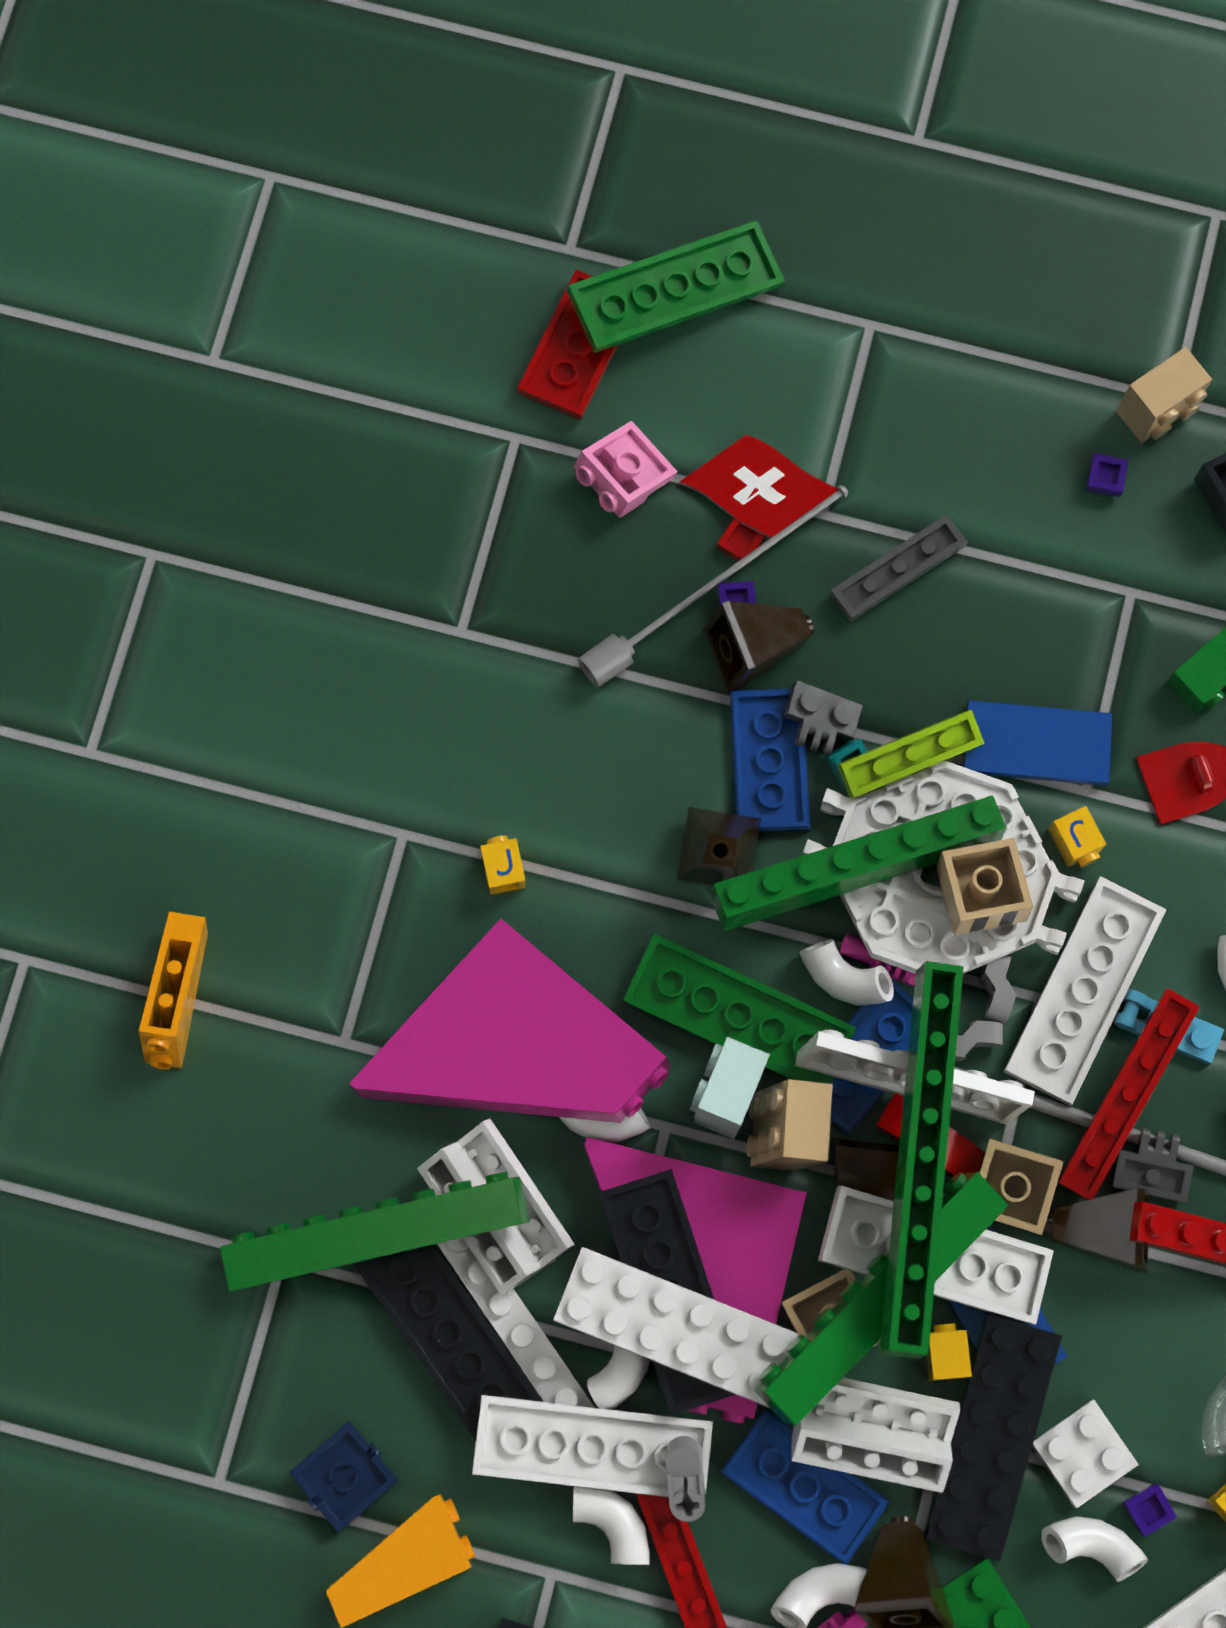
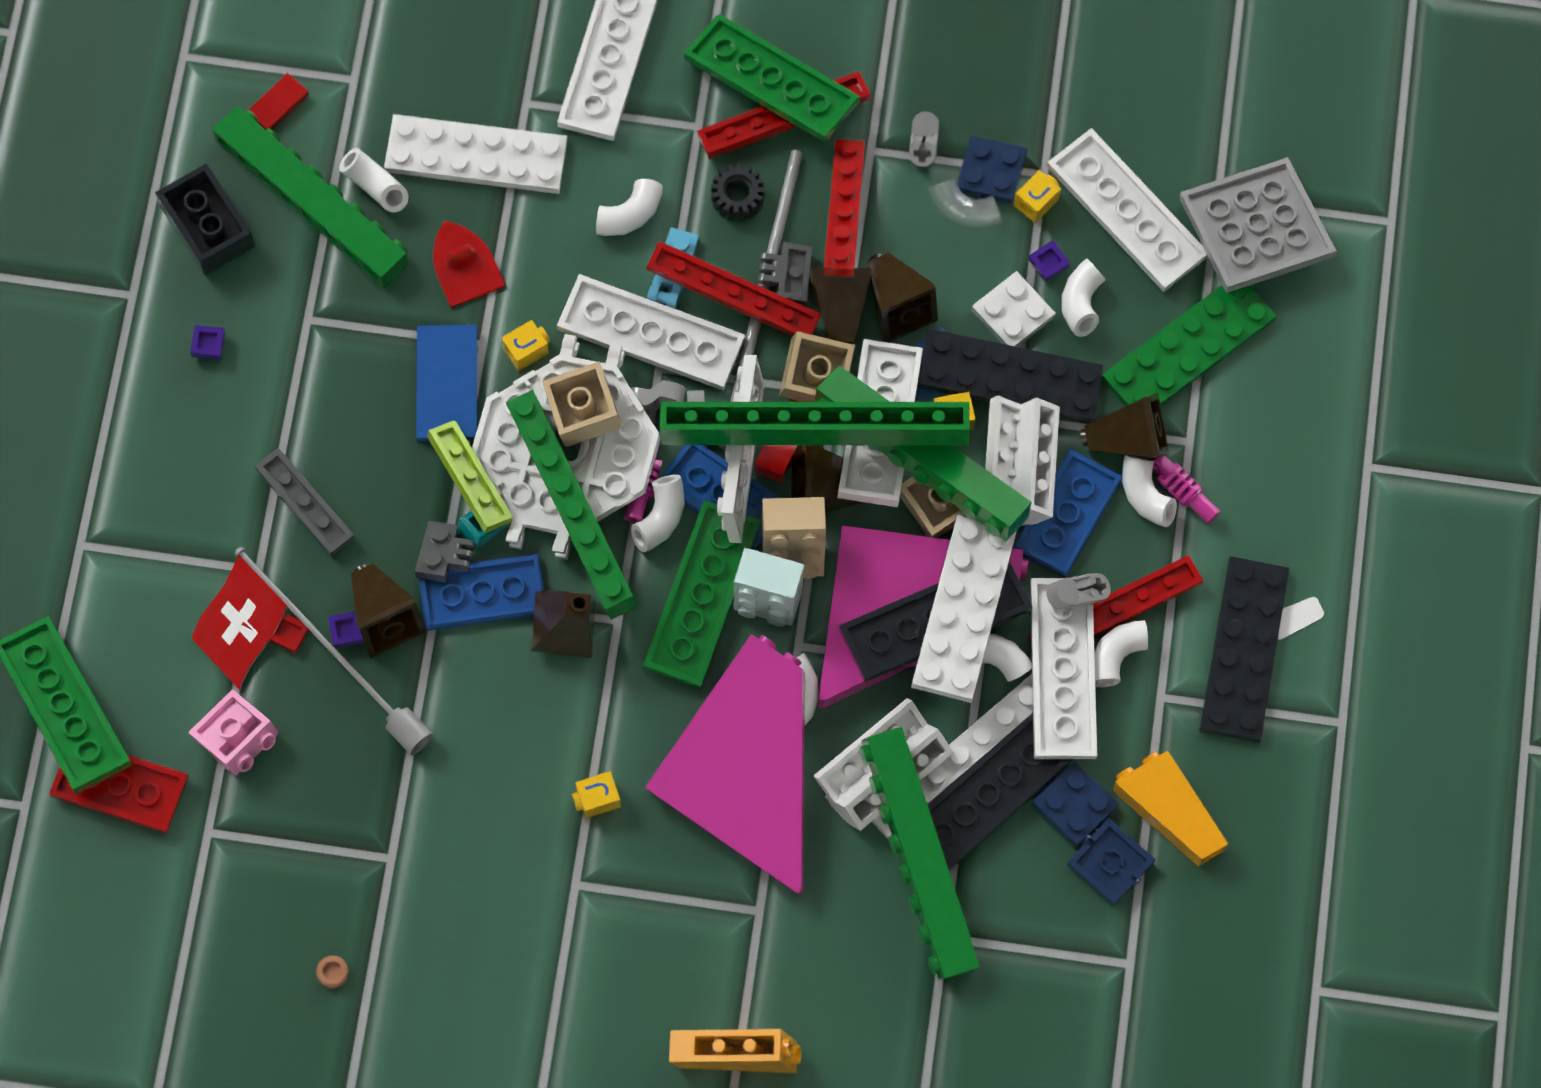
camera: 95 degrees left, 5 degrees down
tan brick [1116,347,1212,444] -> none
none -> nougat tile [316,956,349,989]
none -> dark brown slope [867,253,938,343]
none -> dark blue plate [1031,762,1119,848]

